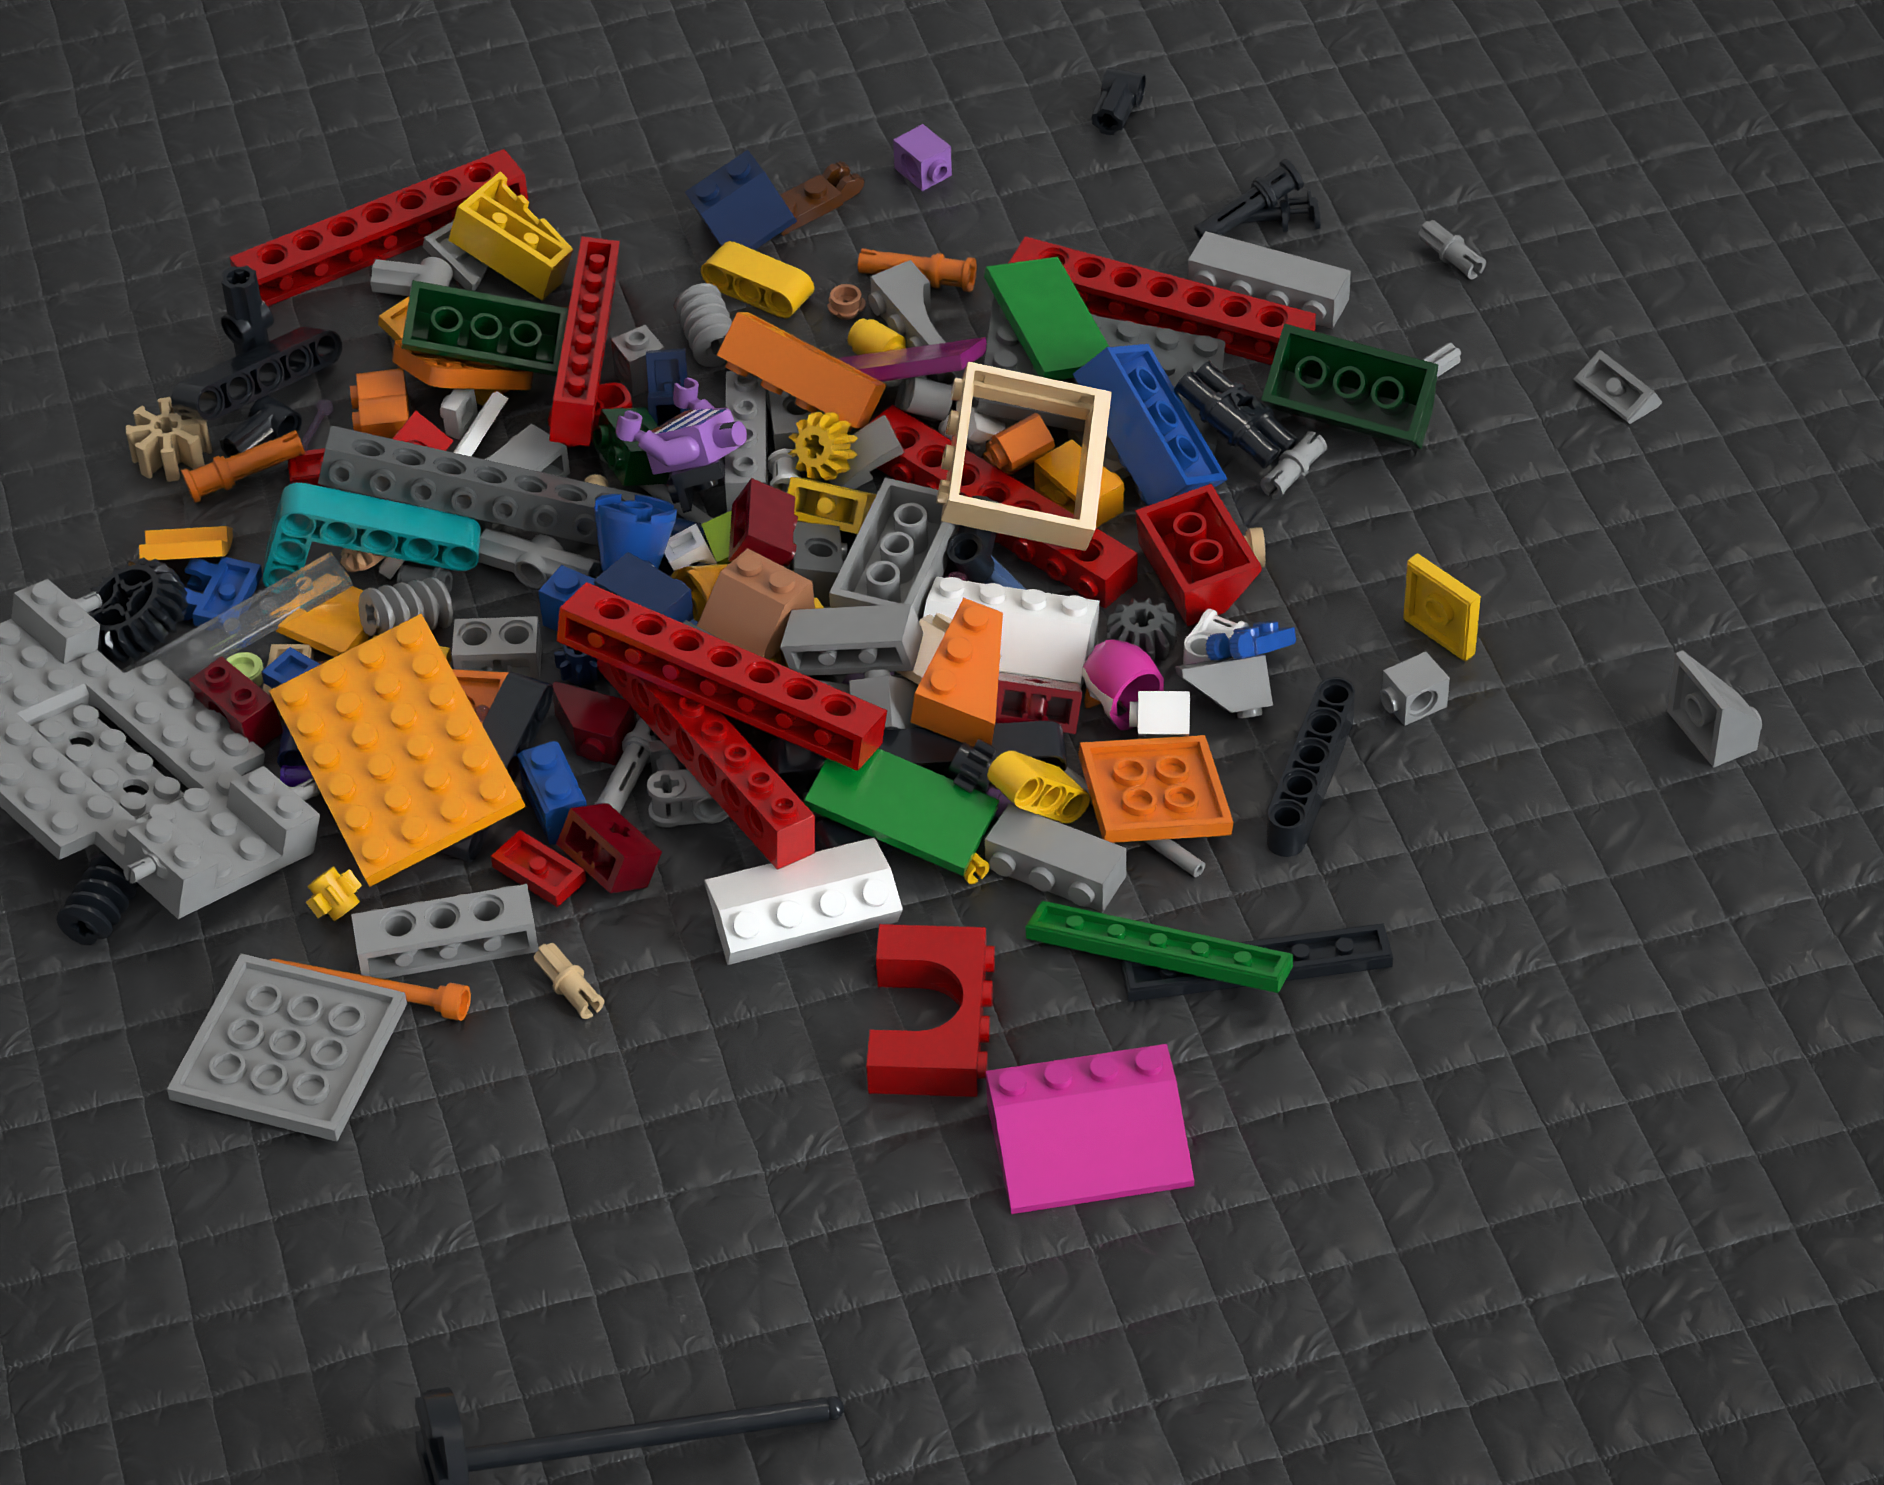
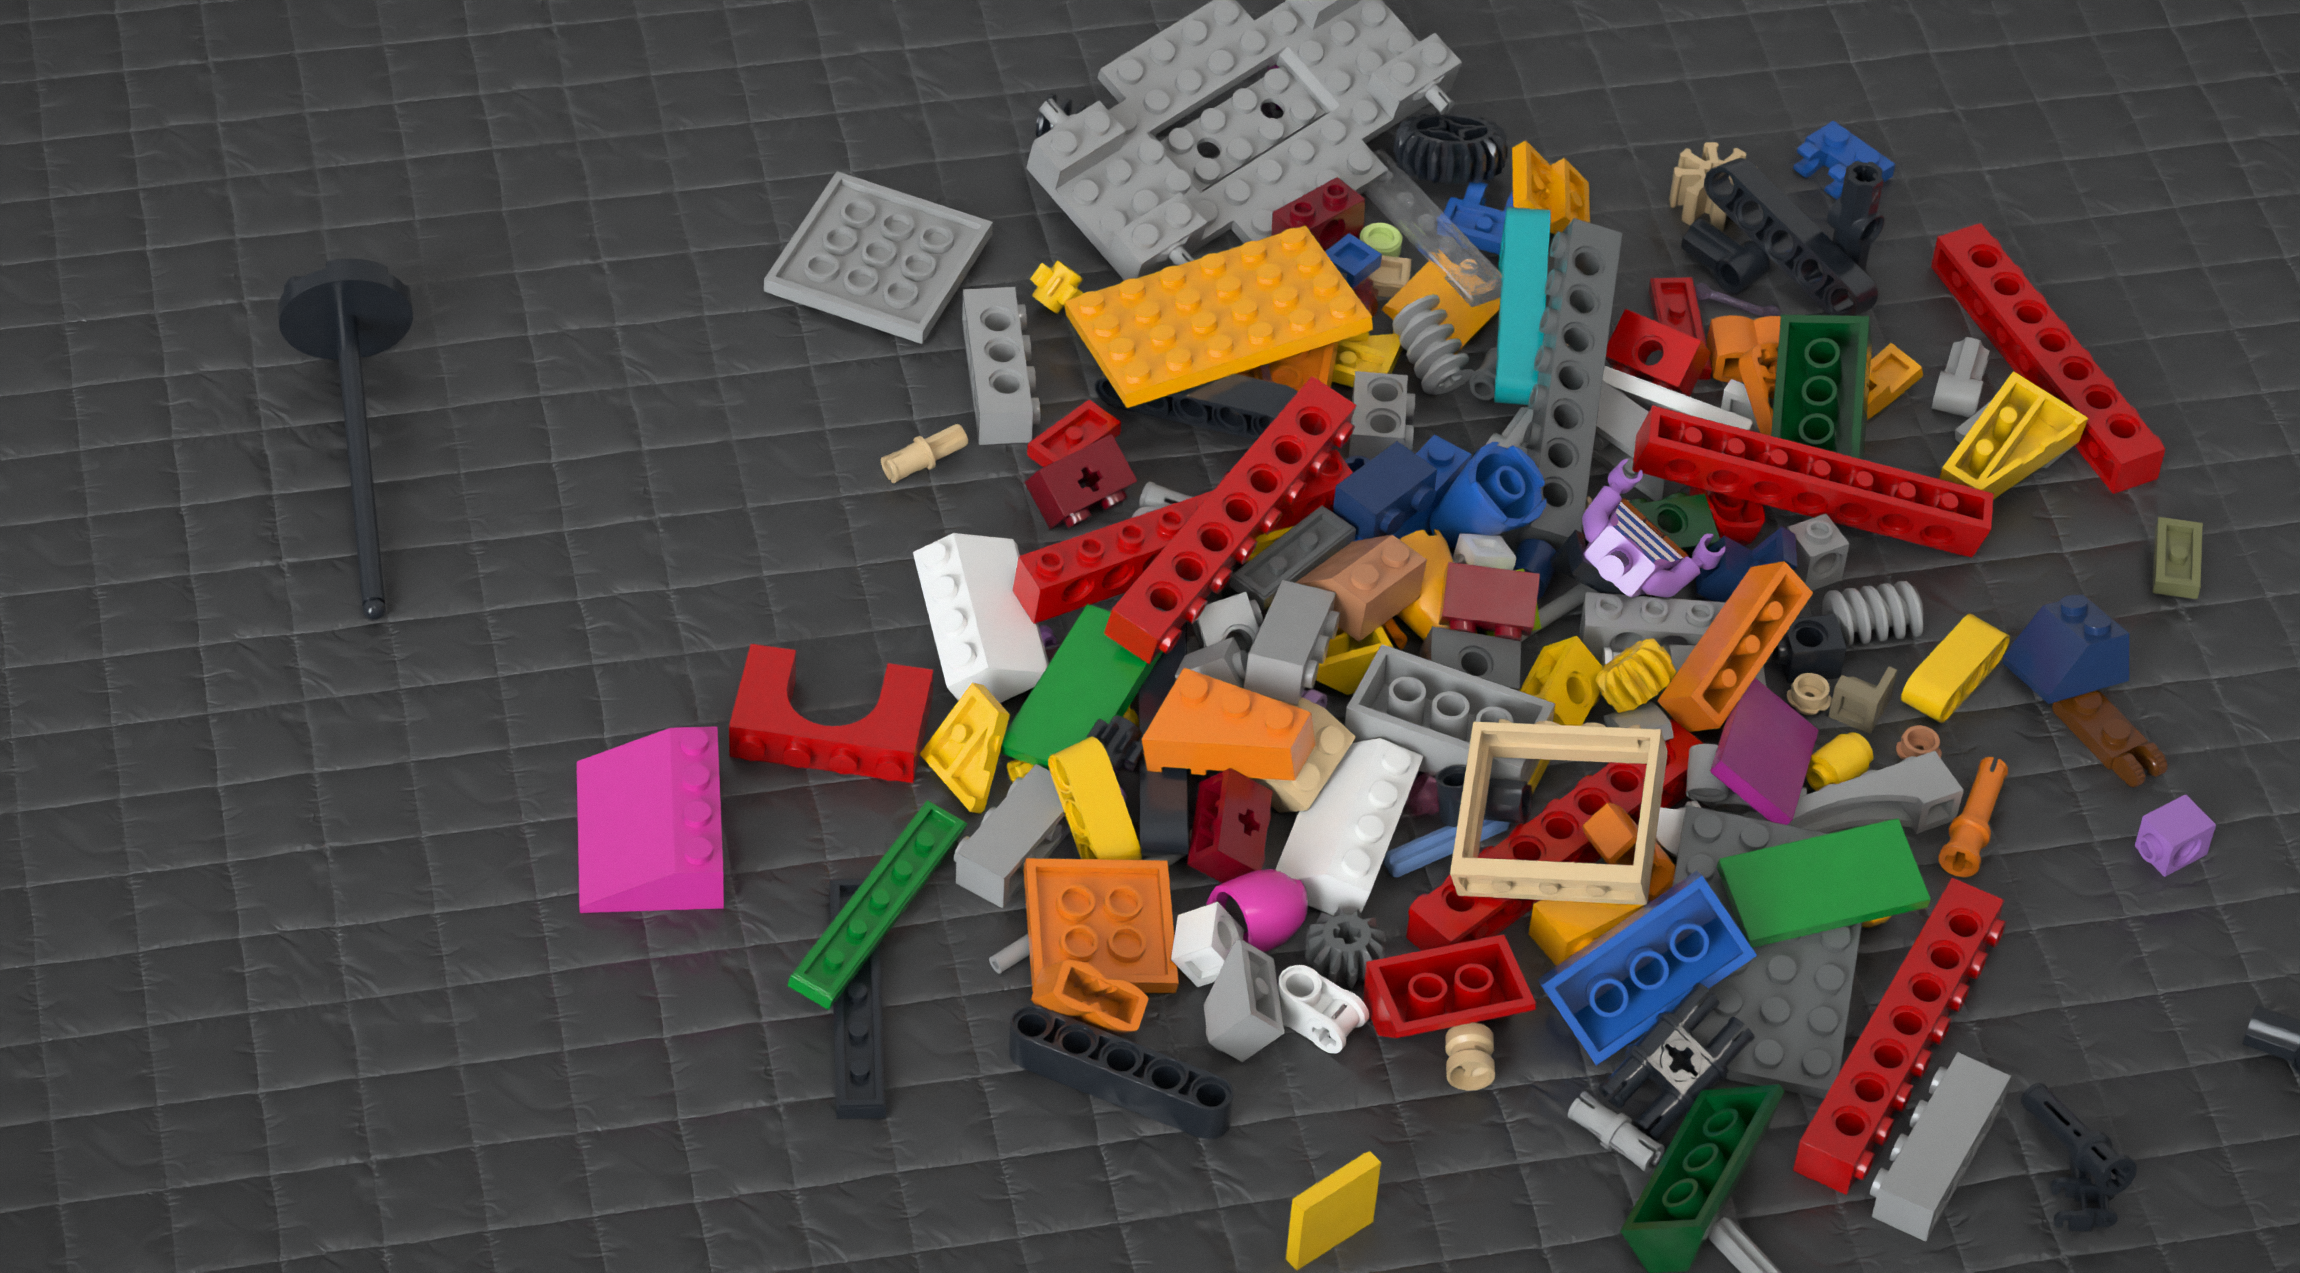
camera: 90 degrees right, 0 degrees up
orange pin [181,430,306,503] -> none
orange piece [270,959,471,1021] -> none
blue brick [517,741,587,845] -> none
blue hinge [1205,621,1296,660] -> none
light grey brick [1380,652,1450,726] -> none
none -> yellow wing [920,682,1010,814]
none -> orange brick [1031,960,1148,1036]
none -> blue plate [1793,121,1896,200]
none -> dark tan panel [1828,666,1898,734]
none -> olive plate [2152,517,2203,599]

